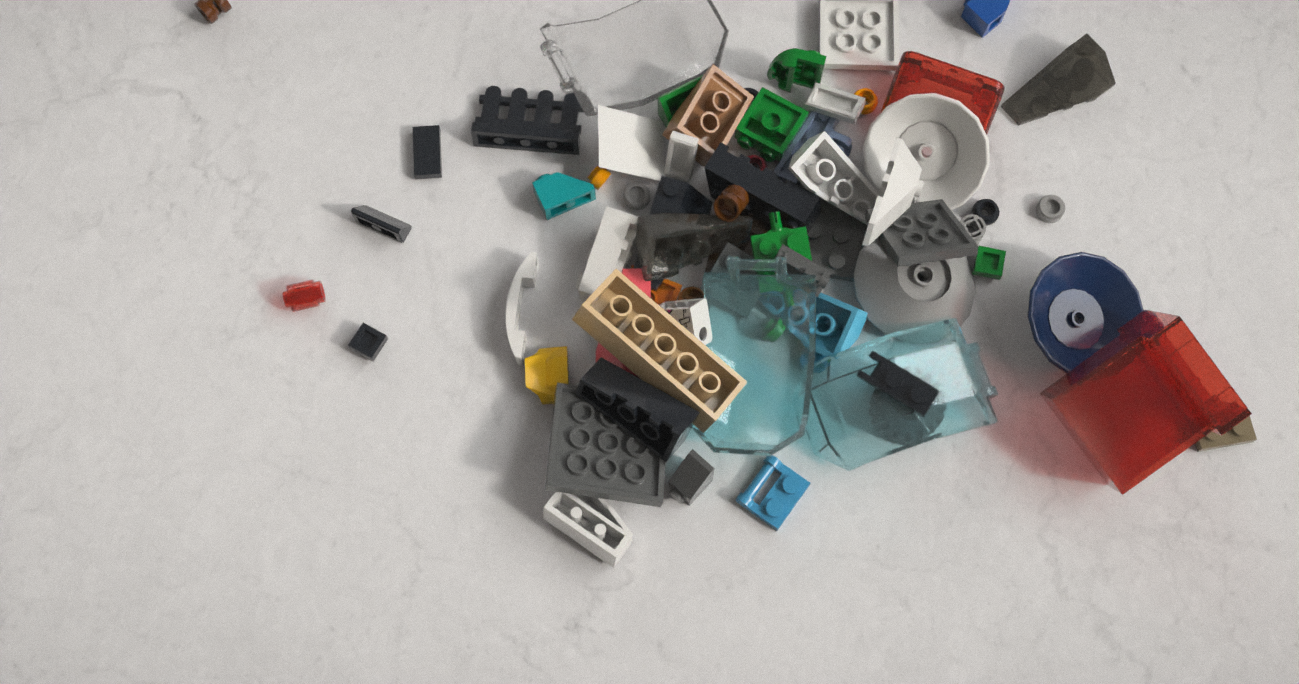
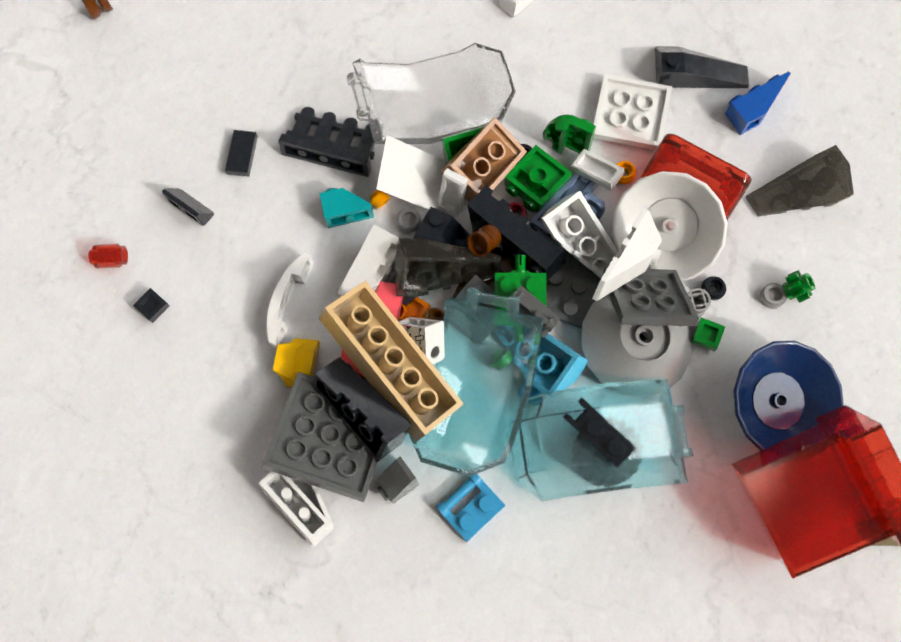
camera: 15 degrees right, 0 degrees up
none -> green gear [782,270,816,303]

